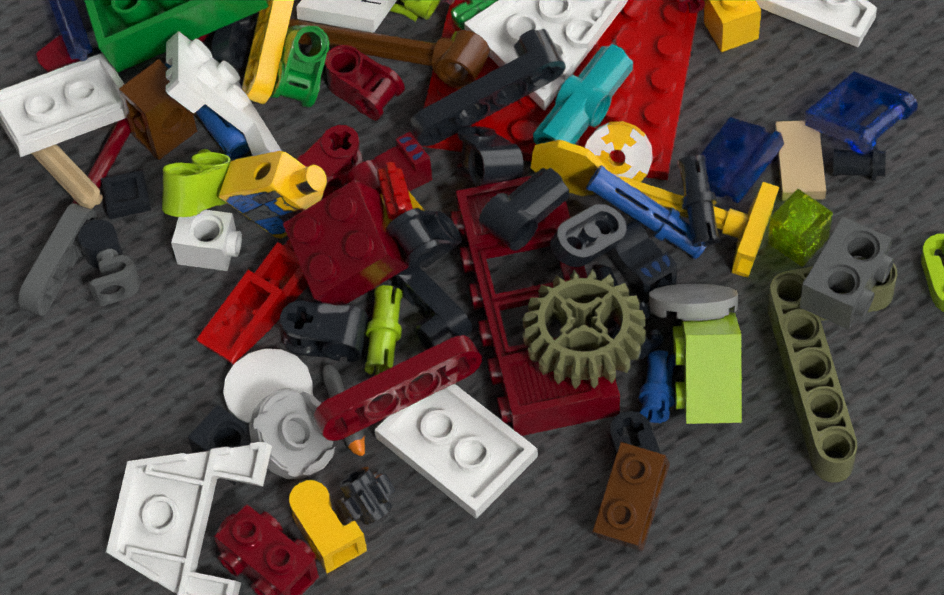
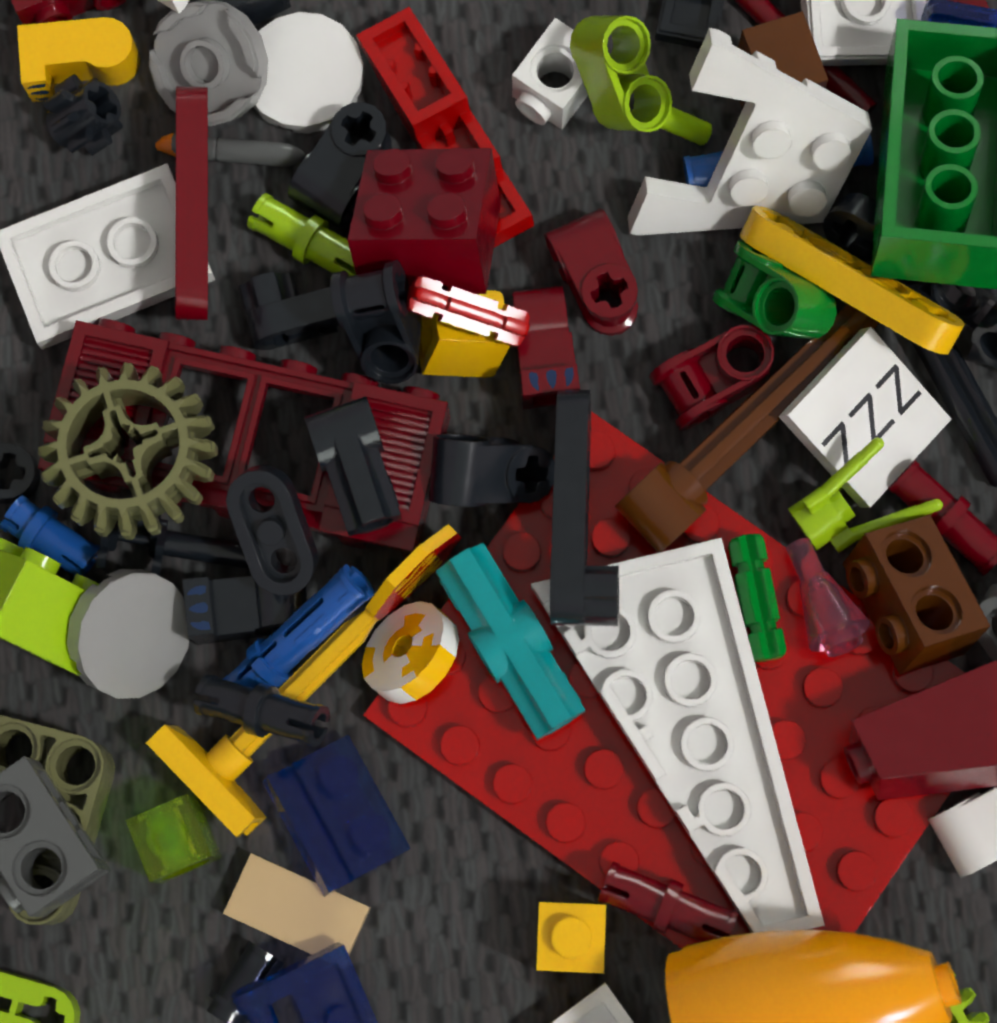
camera: 115 degrees right, 20 degrees up
yellow torso [218,151,327,238] -> none

